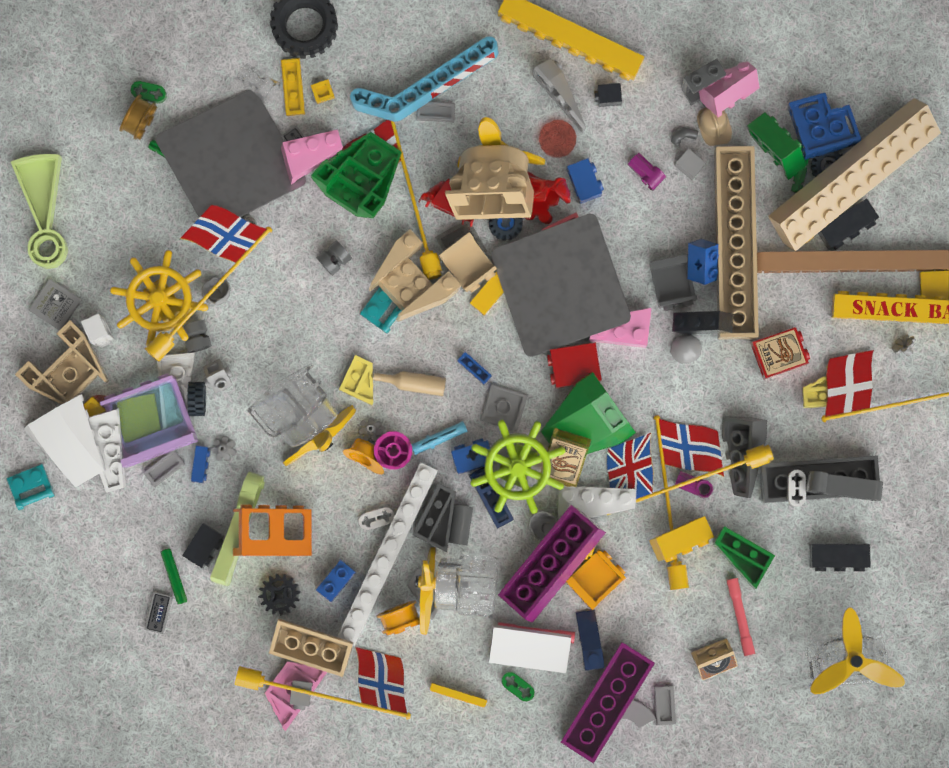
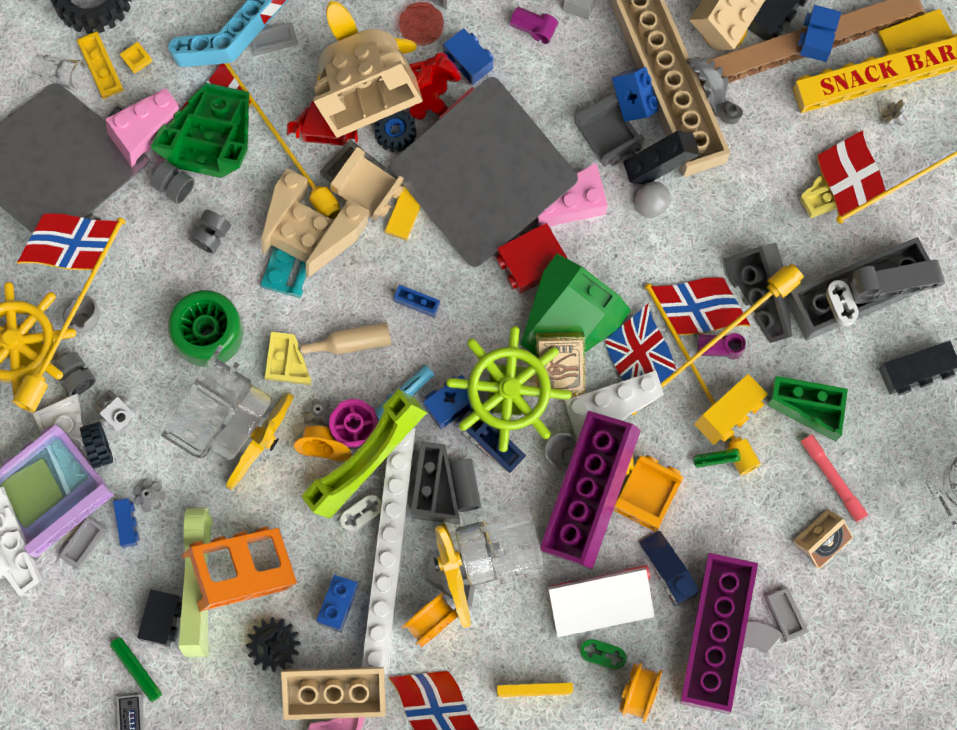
camera: 25 degrees left, 10 degrees down
light grey tile [480,384,528,431] -> none
brick [751,327,810,380] -> none
none -> dark grey wheel [150,161,195,204]
none -> green wheel [168,290,244,367]
none -> lime arch [301,389,427,519]
none -> light orange wheel [619,662,663,724]
none -> dark grey plant [686,57,743,124]
none -> green axle [693,448,741,468]
none -> blue piece [798,5,841,62]

